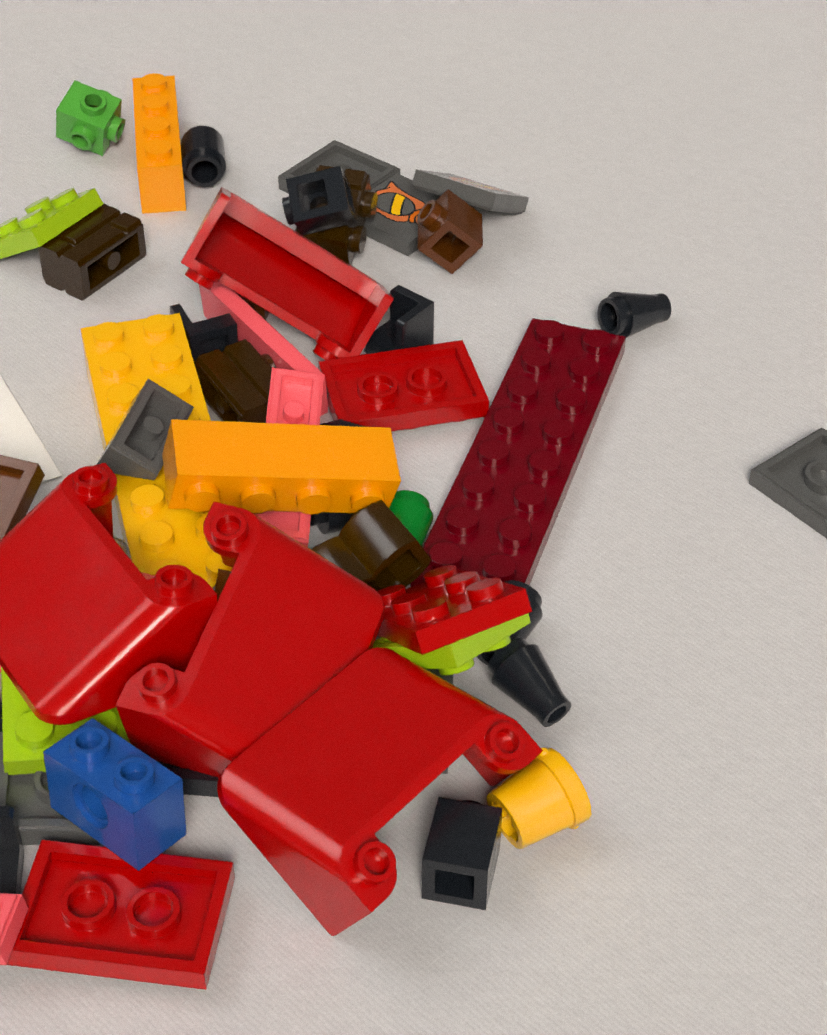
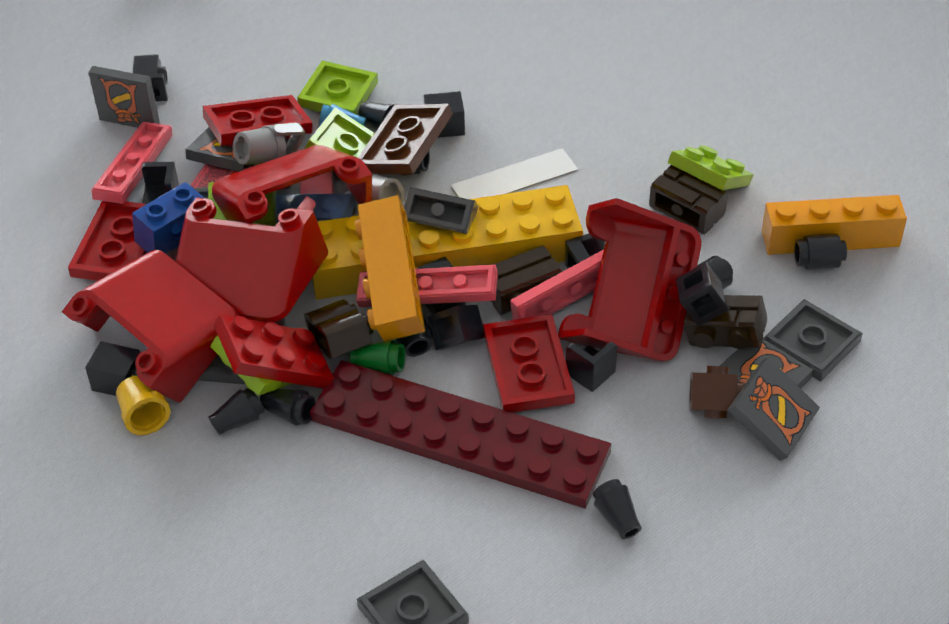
camera: 95 degrees right, 5 degrees up
bright green brick [56,80,125,156] -> none

